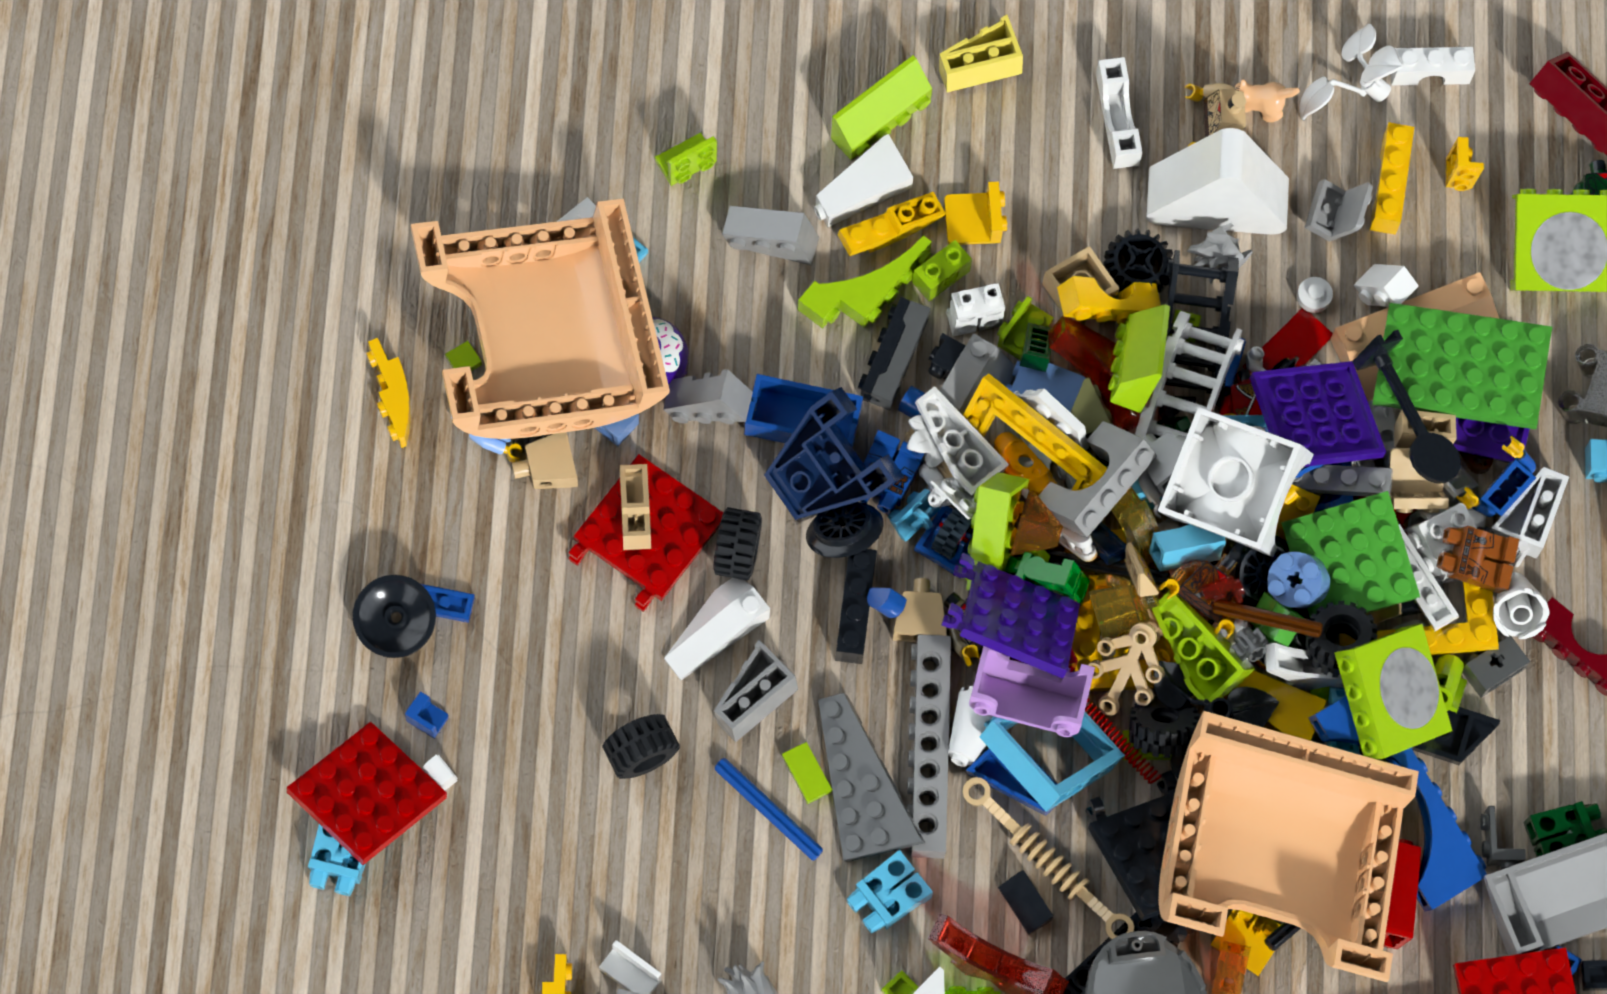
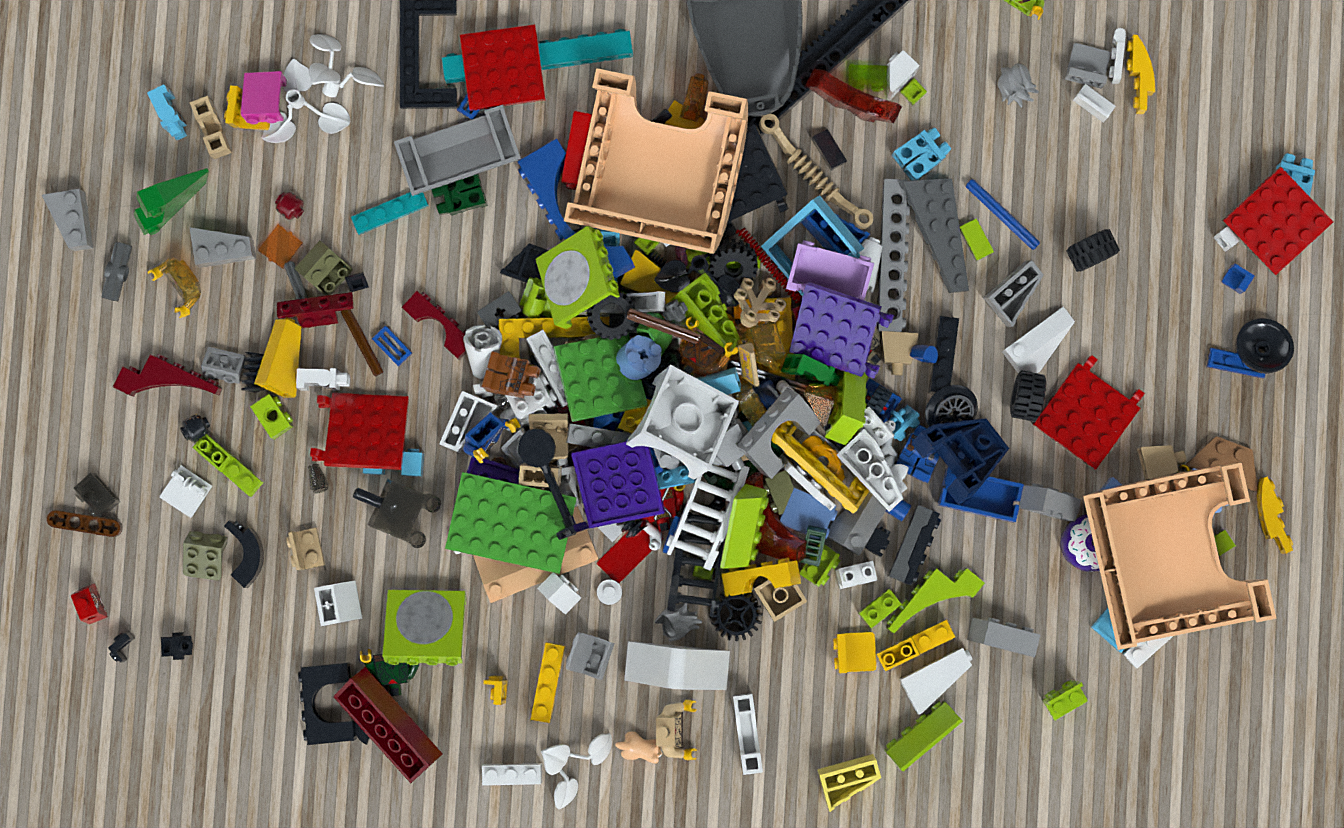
camera: 170 degrees left, 15 degrees up
tan slope [620,464,651,550] -> none
clear red bracket [1199,575,1245,604] -> none
dark grey bracket [1480,806,1526,870] -> none
none -> medium nougat wing [1186,436,1258,492]

